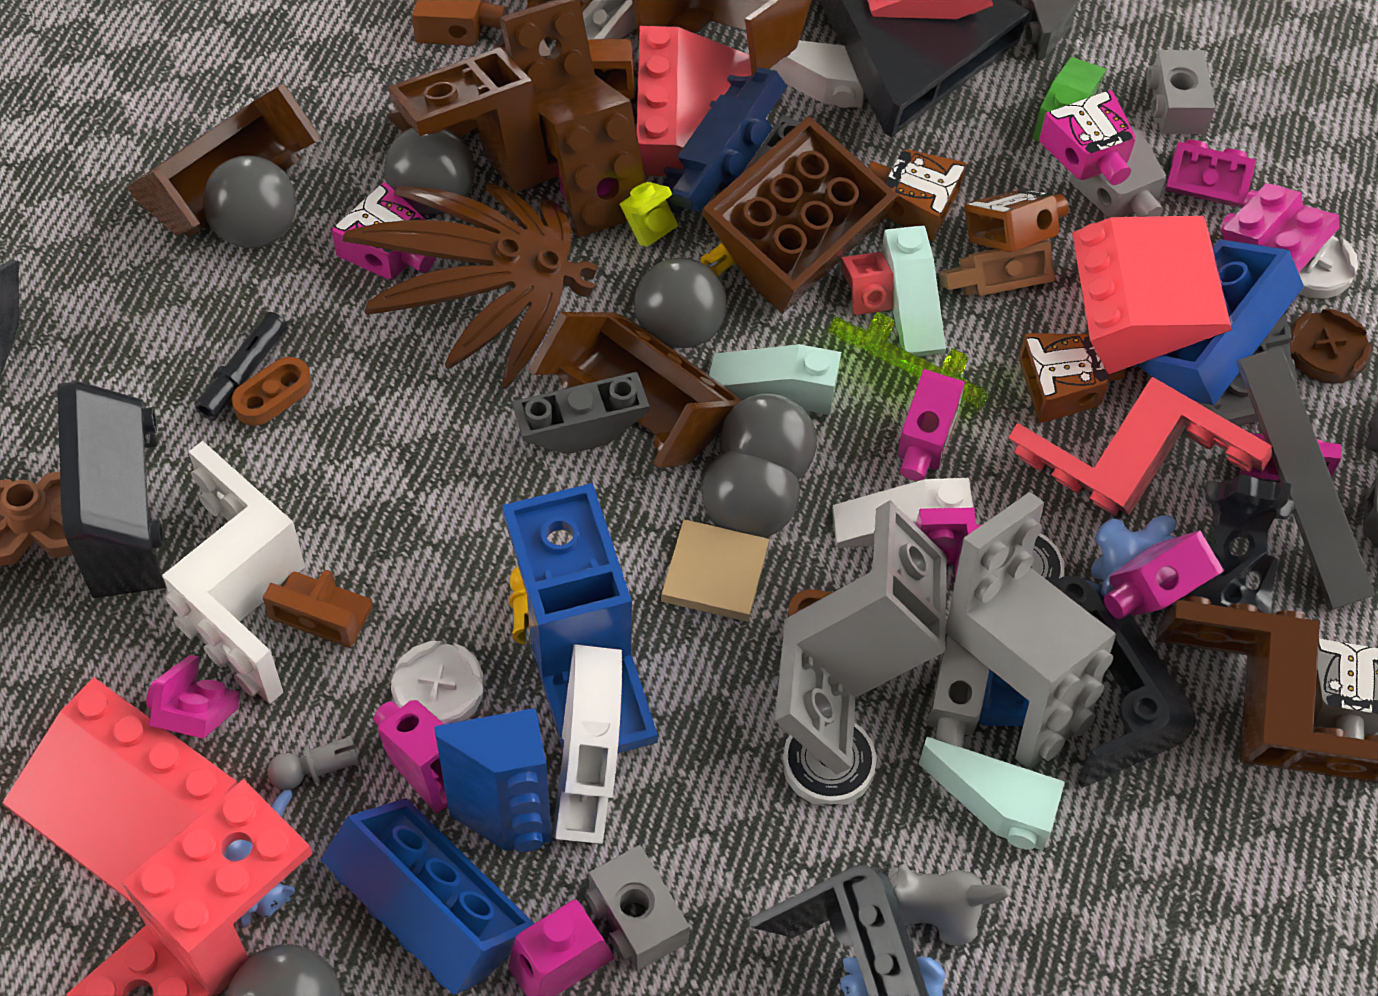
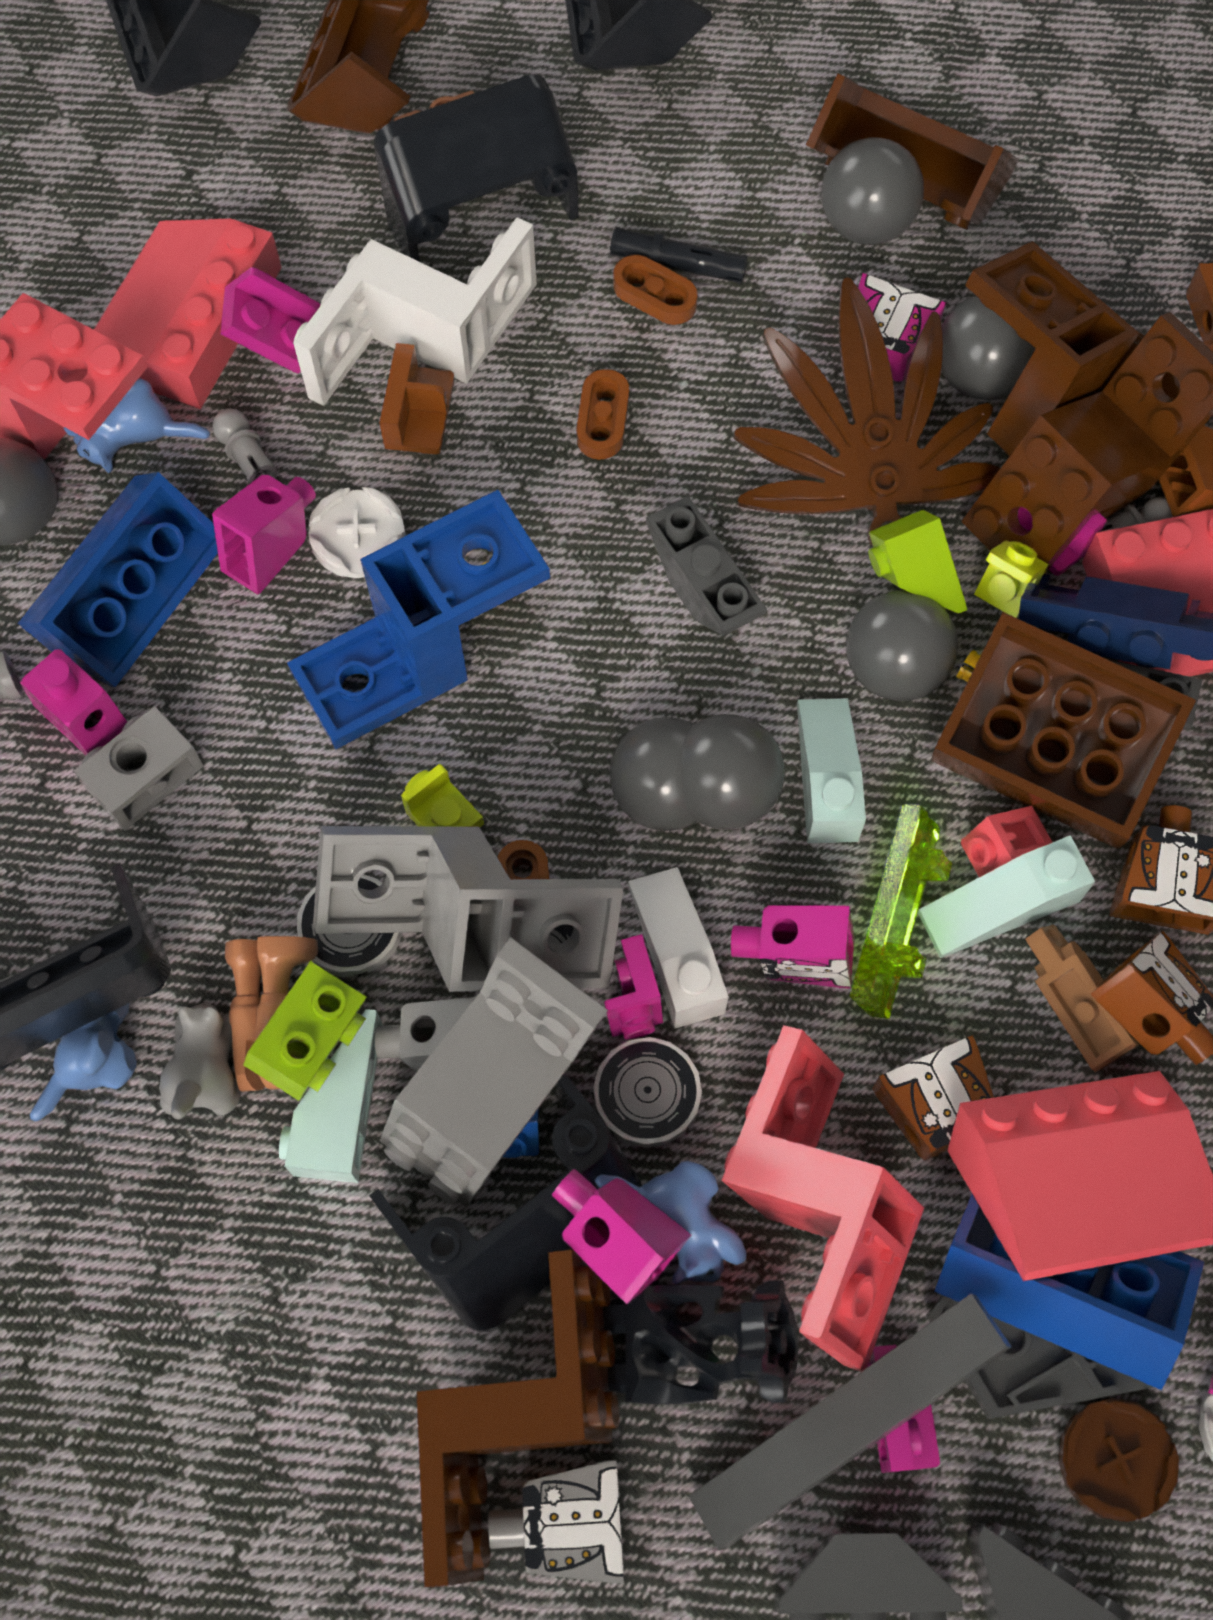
camera: 80 degrees right, 10 degrees up
blue slope [434,708,552,852] -> none
reddish brown windscreen [528,312,741,468] -> none
white slope [552,644,622,844] -> none
tan tile [661,519,769,622] -> none
none -> nougat piece [225,936,318,1092]
none -> lime brick [243,961,366,1101]
none -> neon yellow bracket [401,764,484,827]
none -> dark orange plate [576,369,629,460]
none -> lime slope [868,510,968,614]

